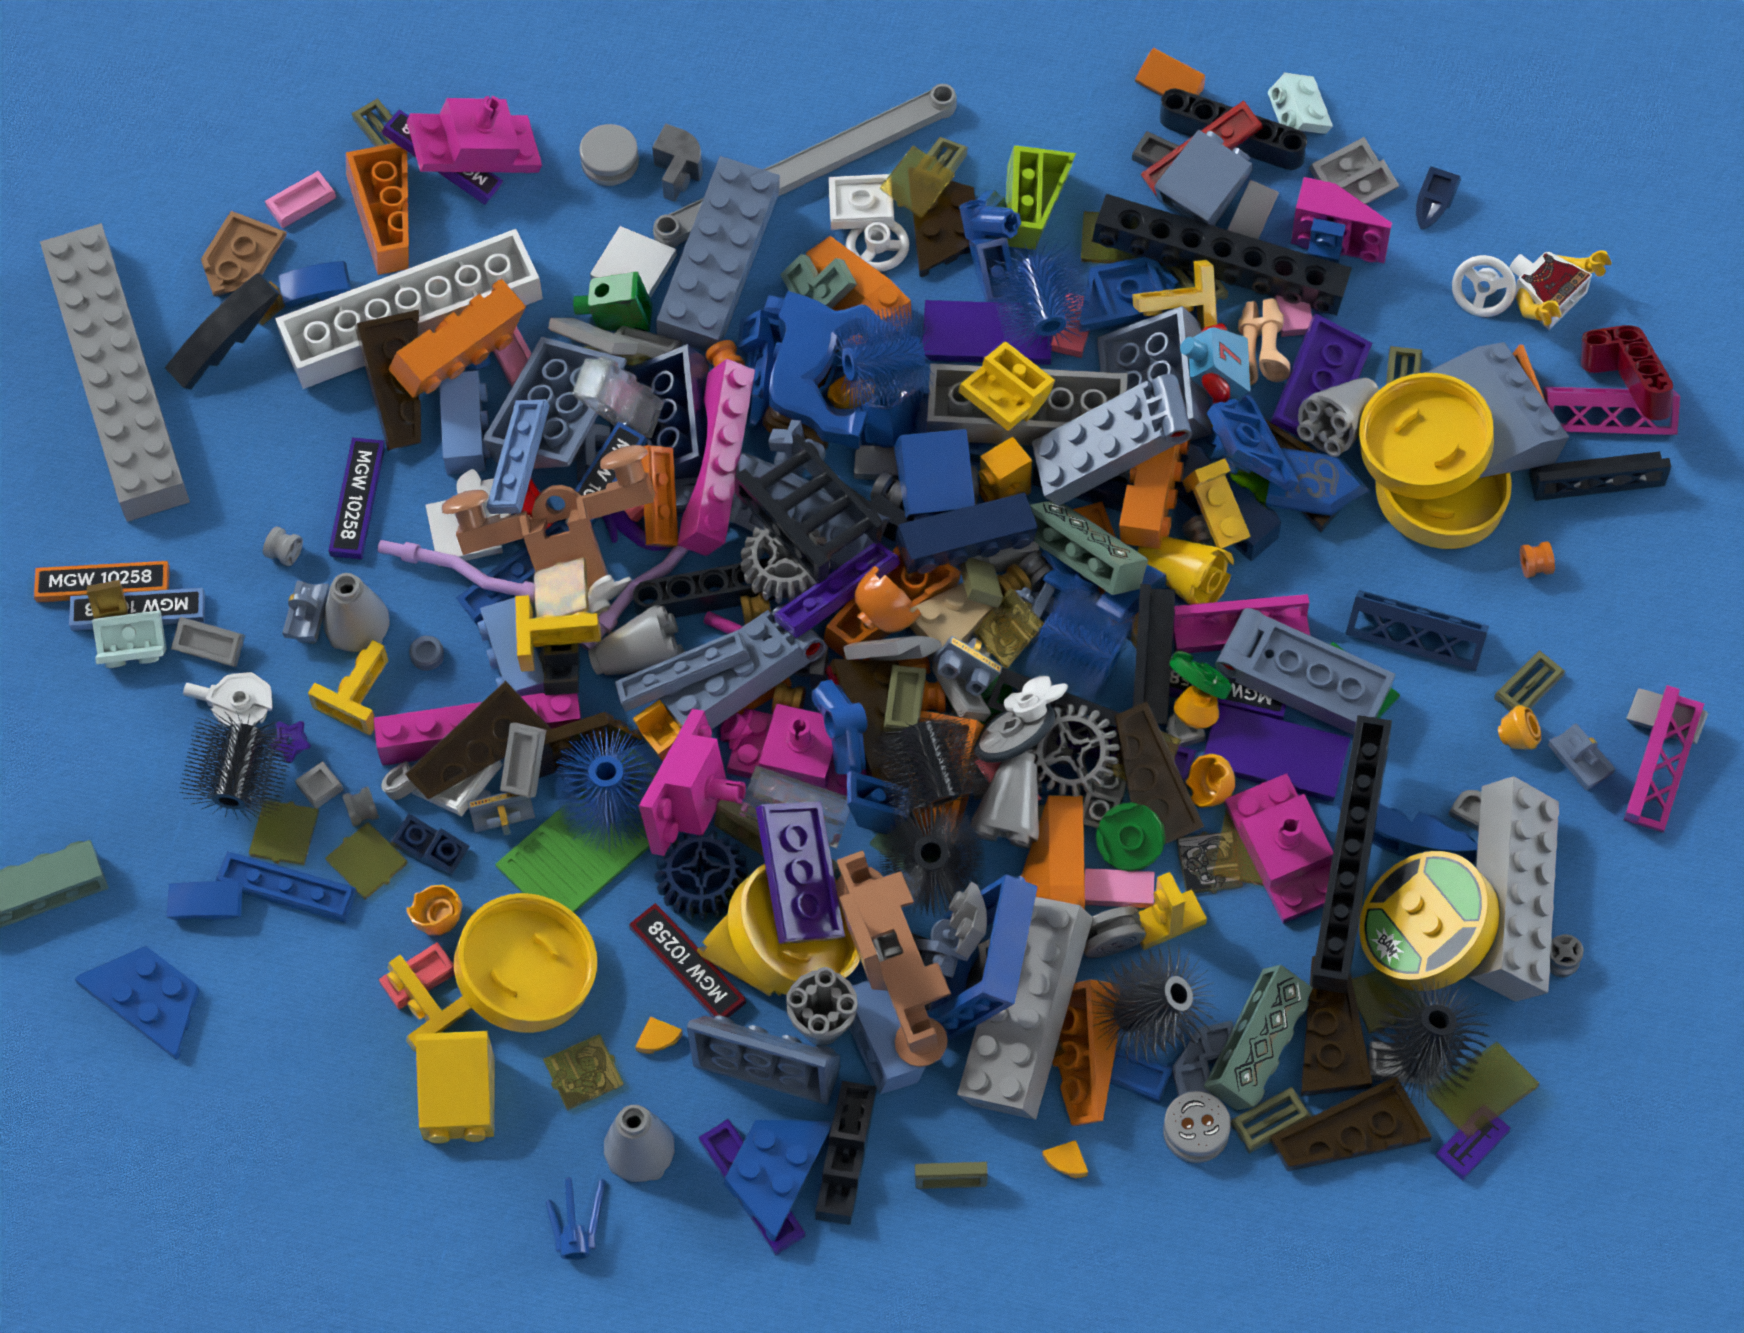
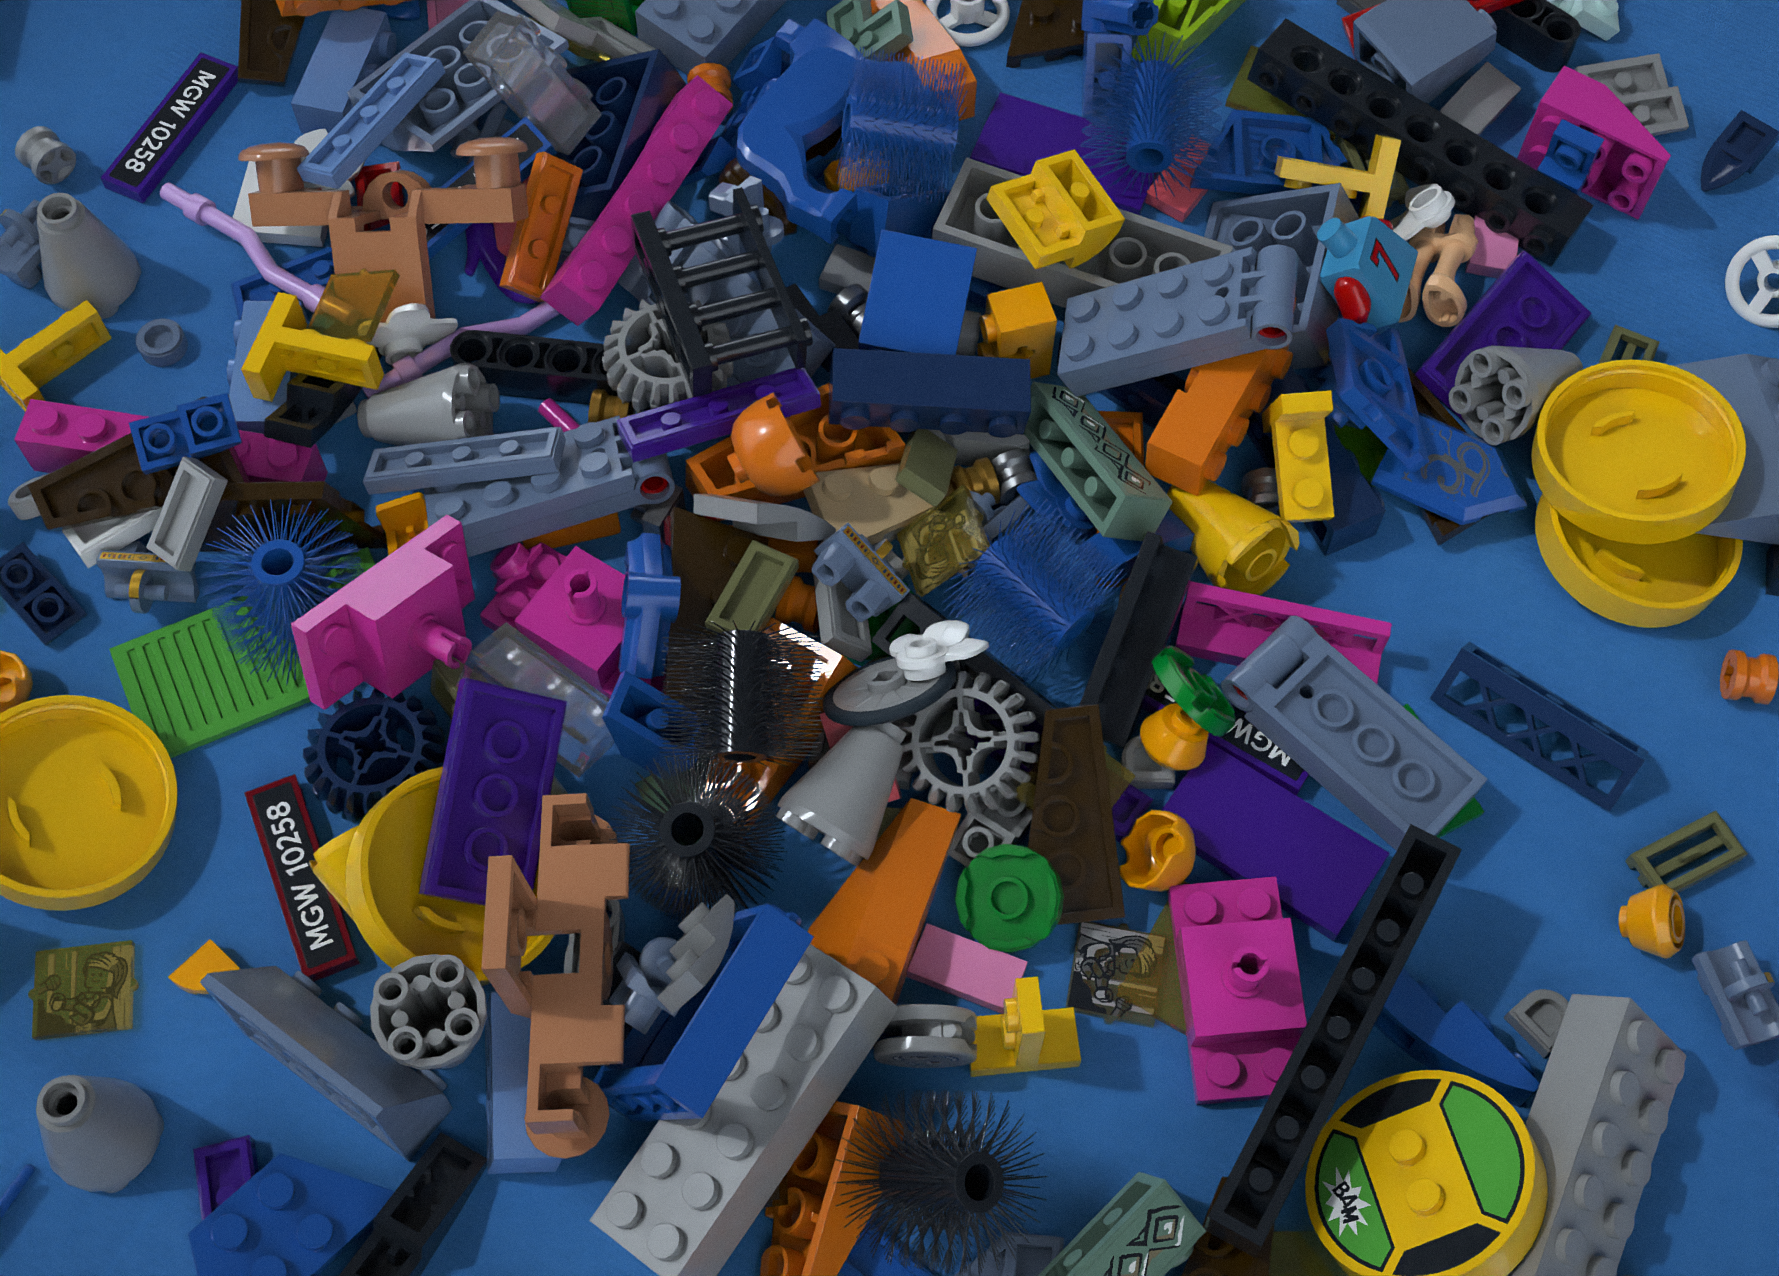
camera: 15 degrees right, 0 degrees up
pearl gold wheel [772,682,806,714] -> none
none -> blue slope [129,393,242,475]
none -> white plate [1390,184,1455,241]

